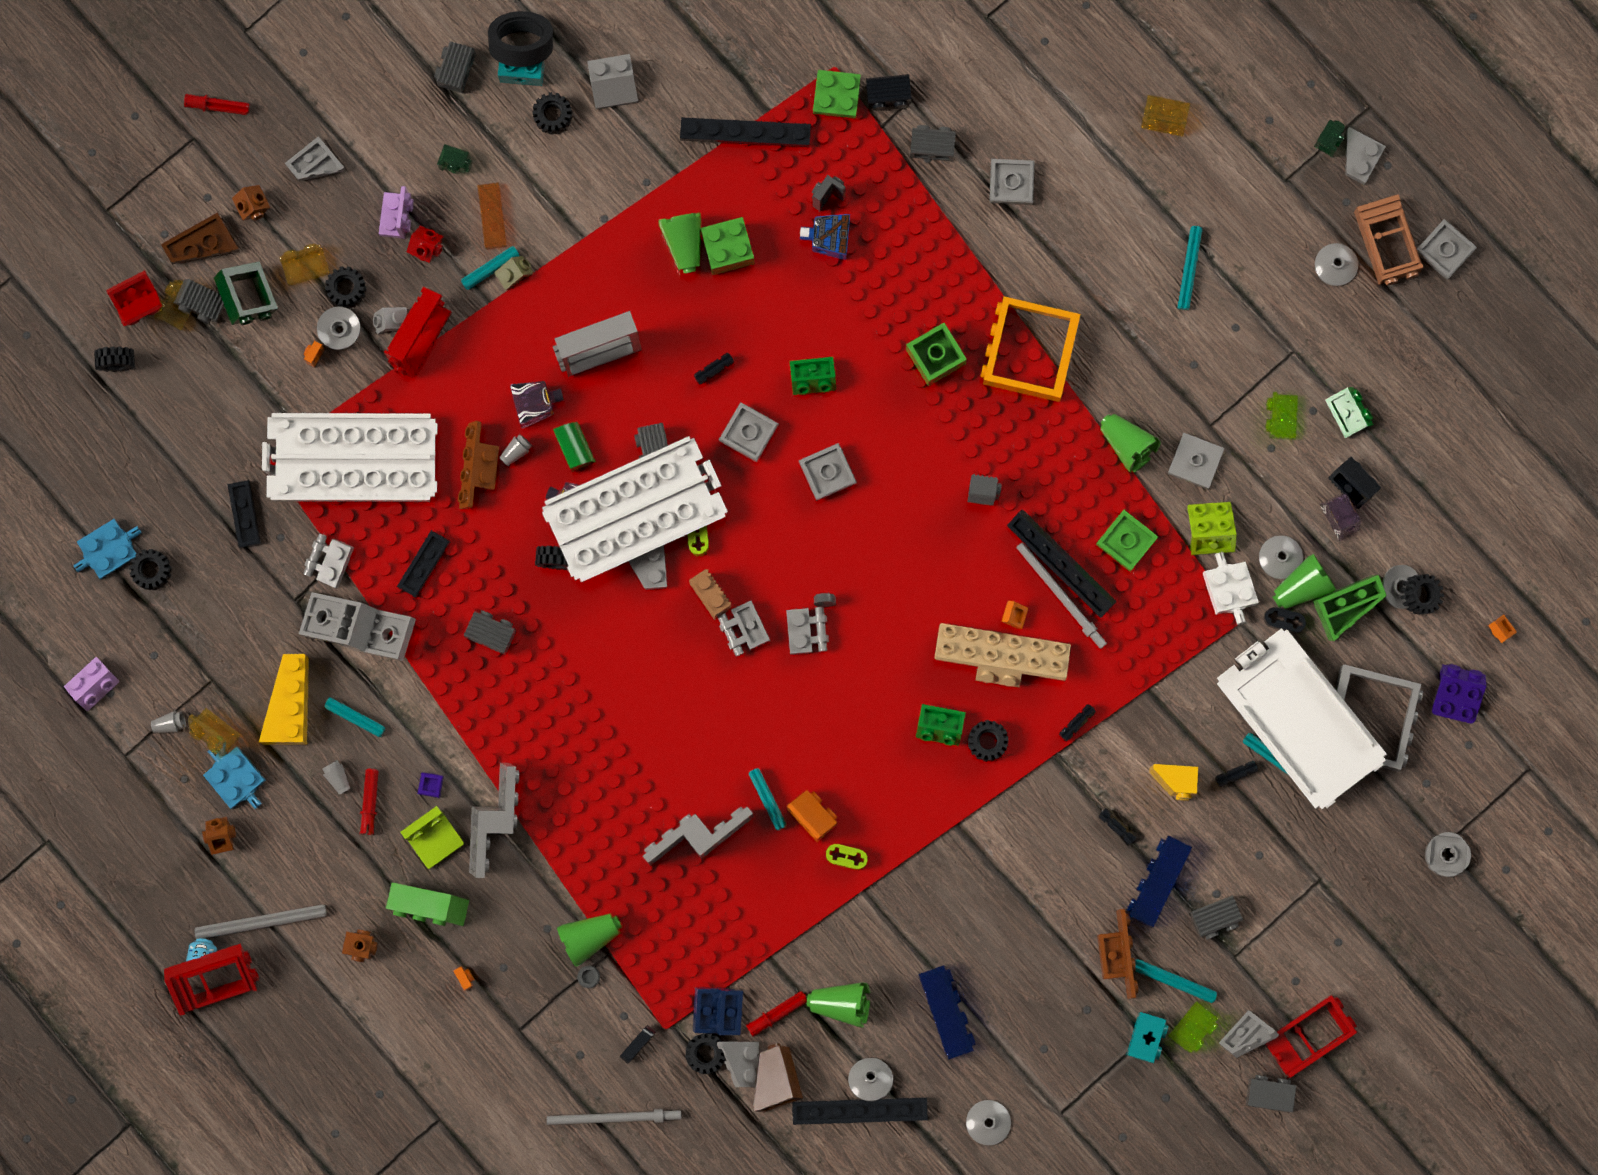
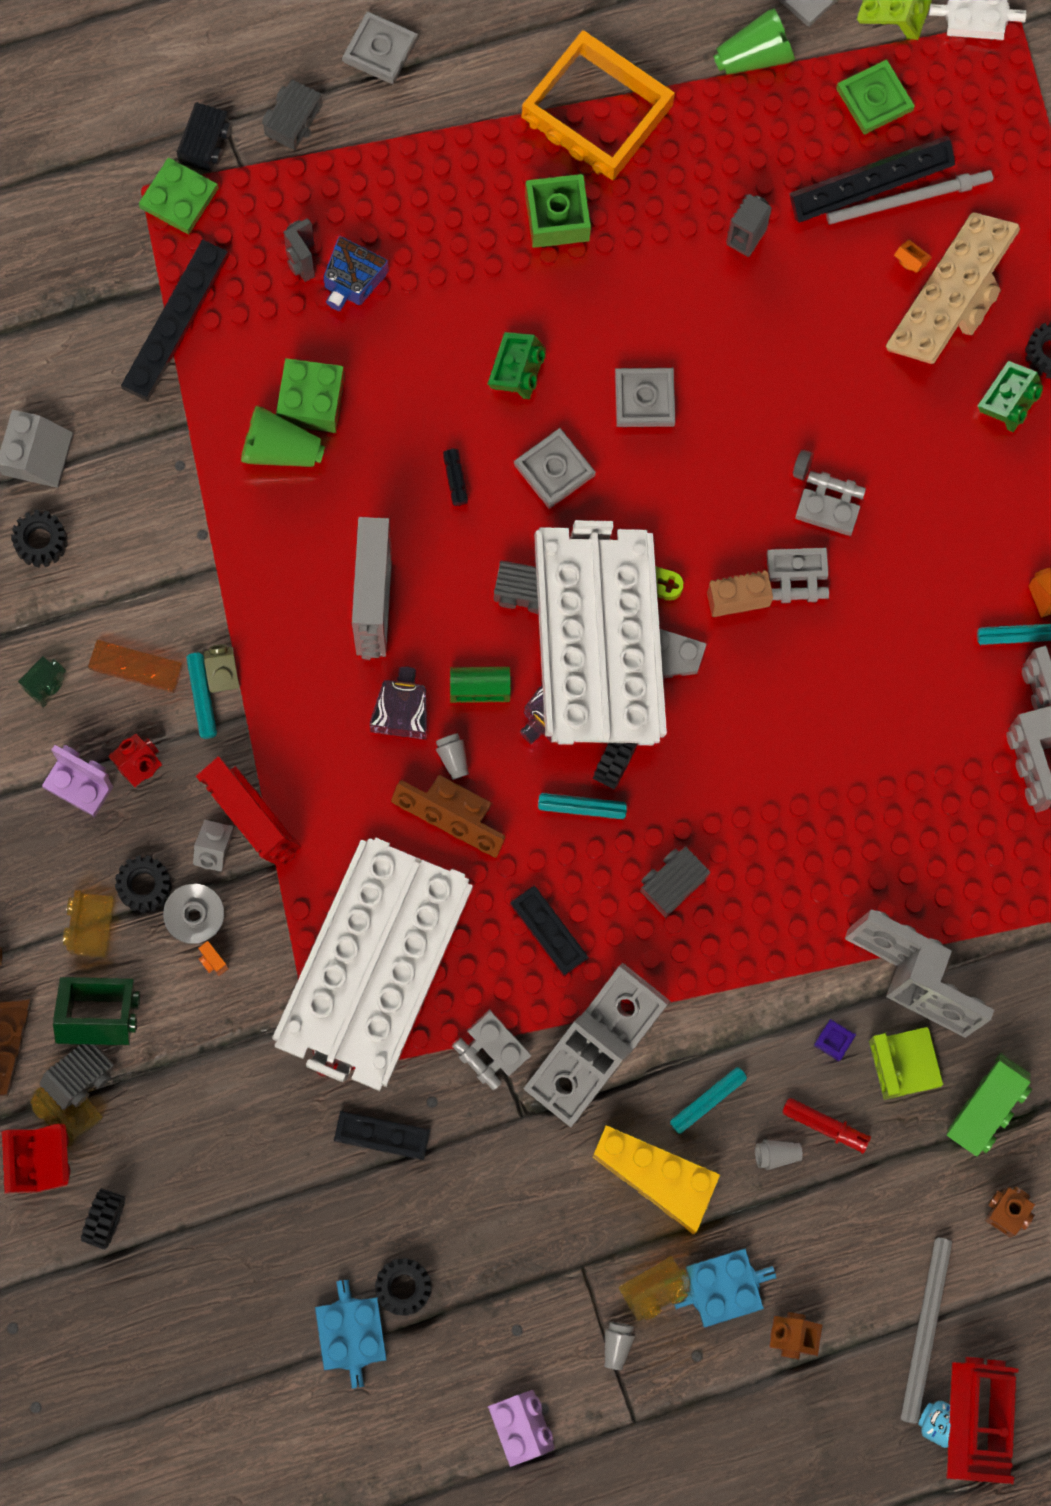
camera: 75 degrees left, 5 degrees down
none -> teal axle [538,793,627,819]

